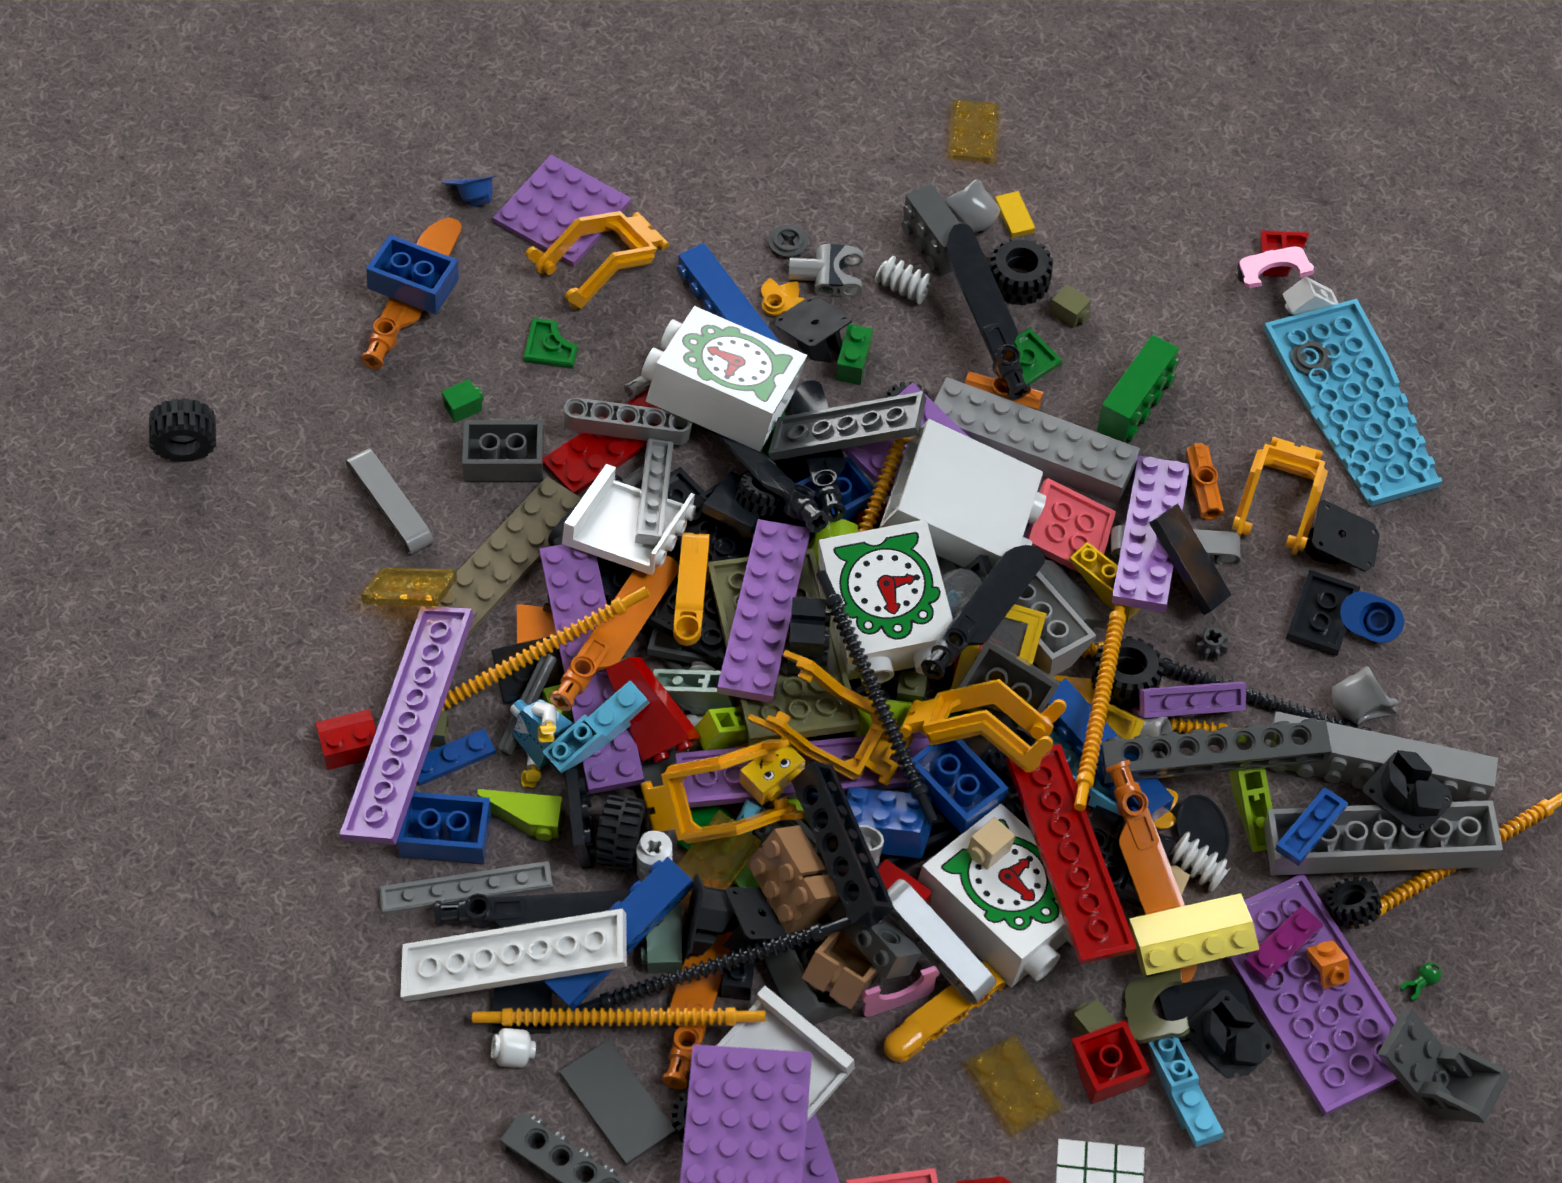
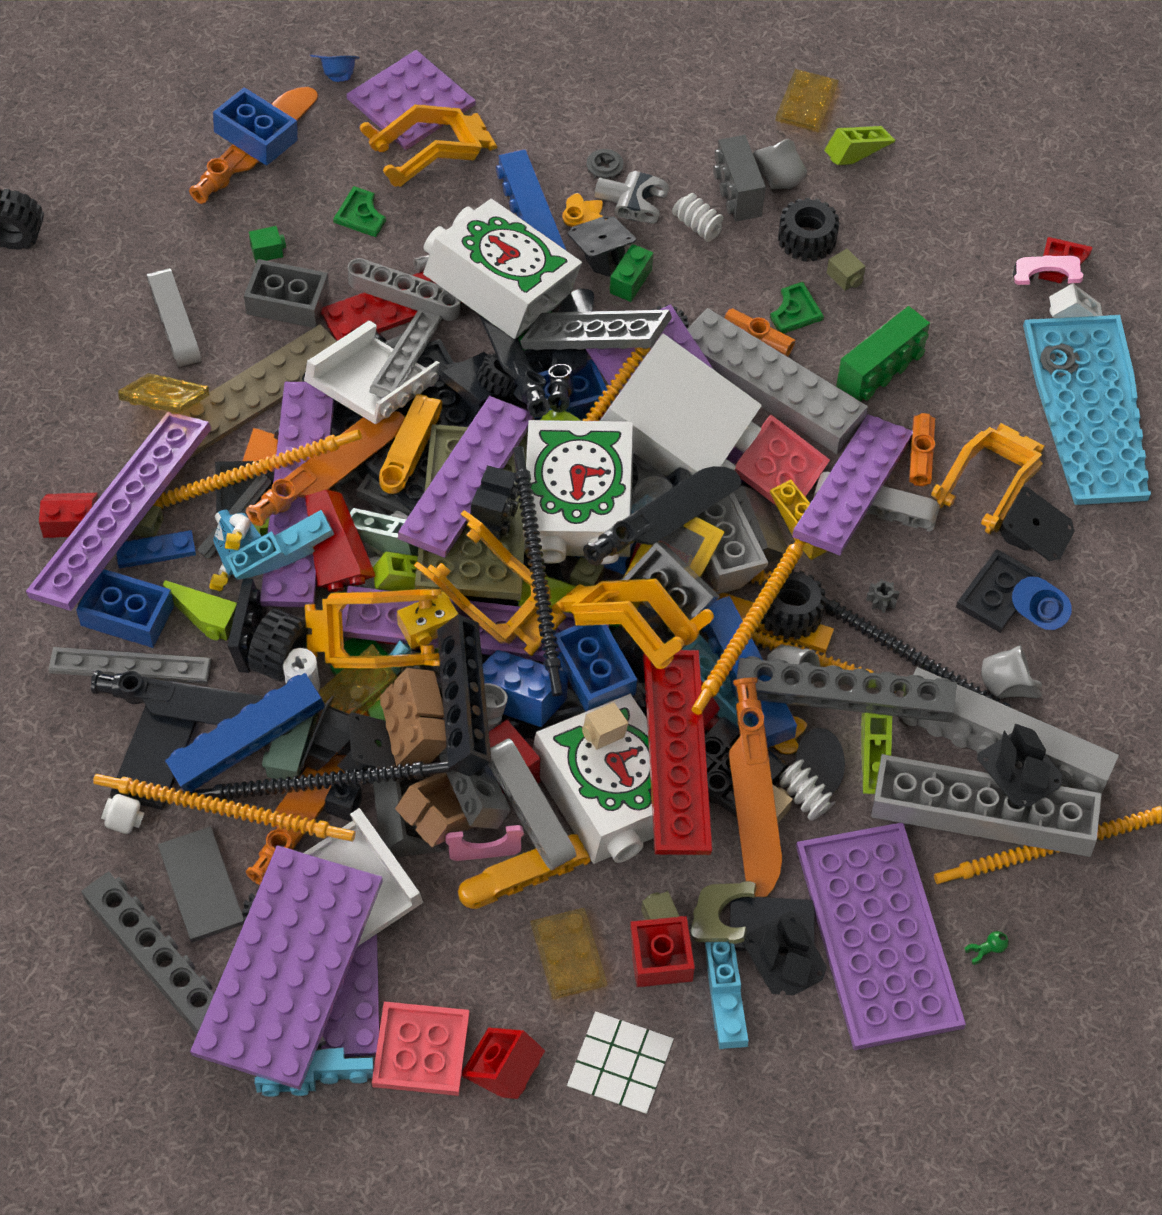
camera: 15 degrees right, 0 degrees up
white plate [401,909,627,1002] -> none
black piece [946,223,1031,400] -> none
yellow tile [995,191,1035,238] -> none
yellow tile [1105,704,1145,740] -> none
light yellow slope [1129,893,1260,975] -> none
medium lavender panel [1132,682,1246,718] -> none
black tile [1149,503,1232,615] -> none
magenta plate [1244,905,1323,983] -> none
blue plate [1275,787,1348,866] -> none
orange bracket [1307,940,1350,989] -> none
black tyre [1326,877,1382,929] -> none
dark grey bracket [1377,1008,1510,1123] -> none
none -> lime slope [824,126,896,165]

